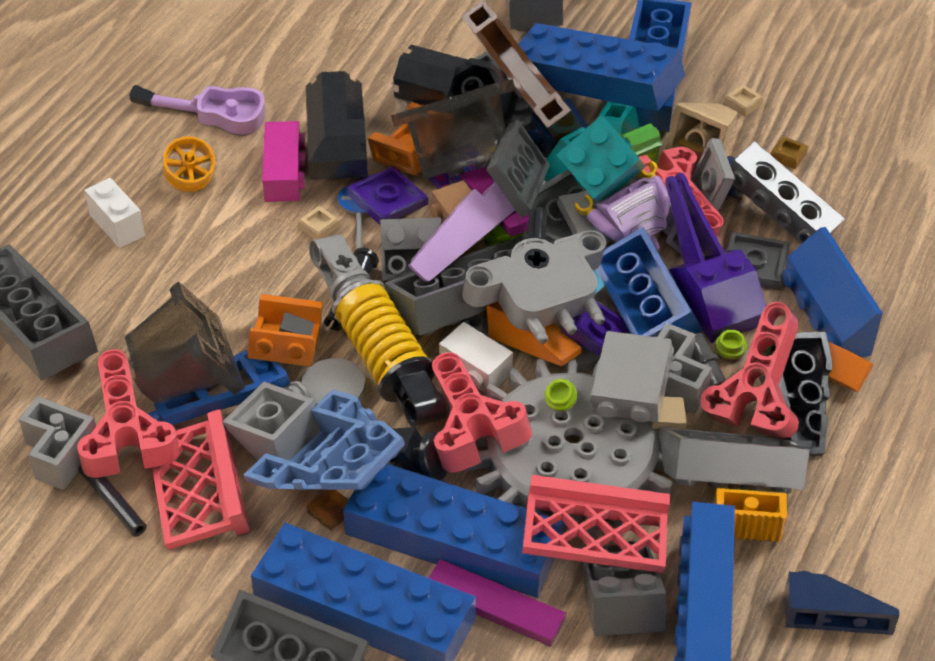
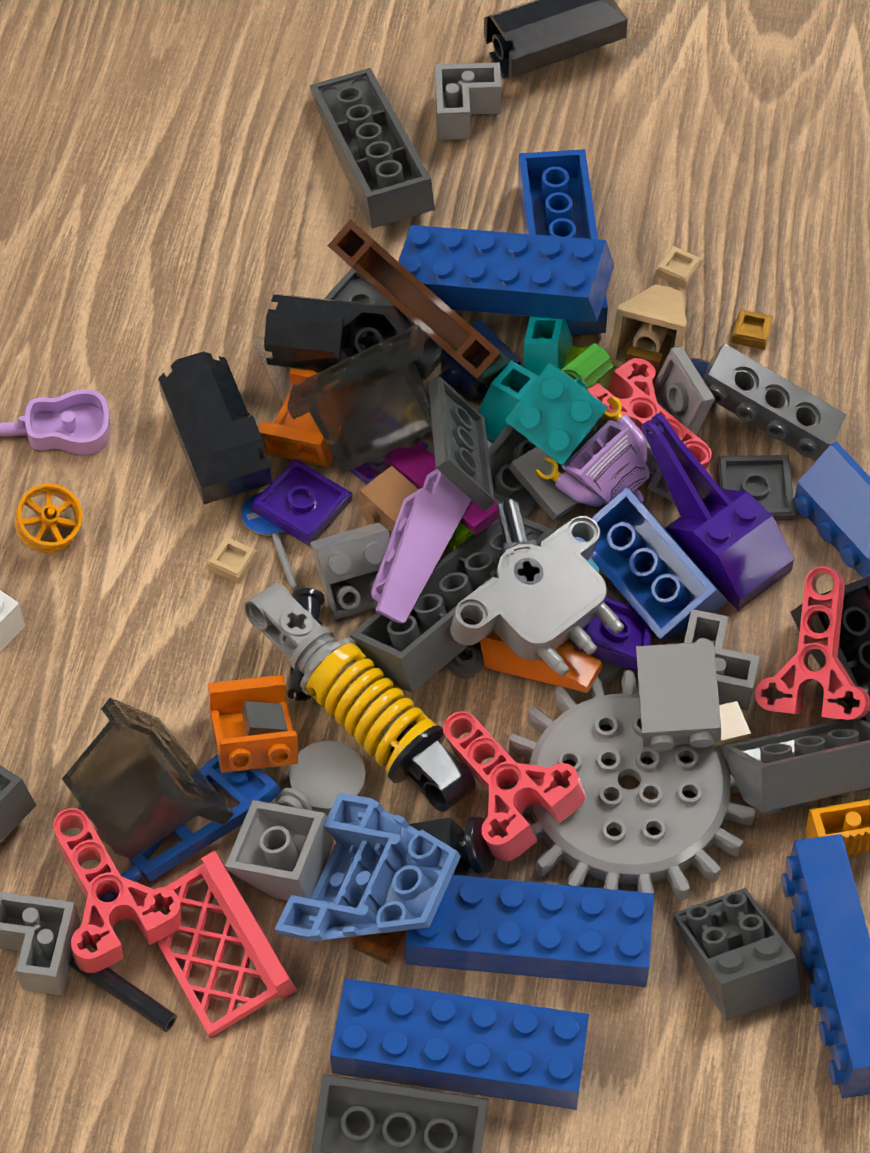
camera: 15 degrees left, 10 degrees up
dark pink brick [262,121,306,202] -> none
magenta tile [428,559,567,647] -> none
white piece [439,322,513,394] -> none
coral fence [522,475,670,573] -> none
lime plate [544,379,578,411] -> none
dark grey pin [693,333,726,387] -> none
lime plate [715,330,747,359] -> none

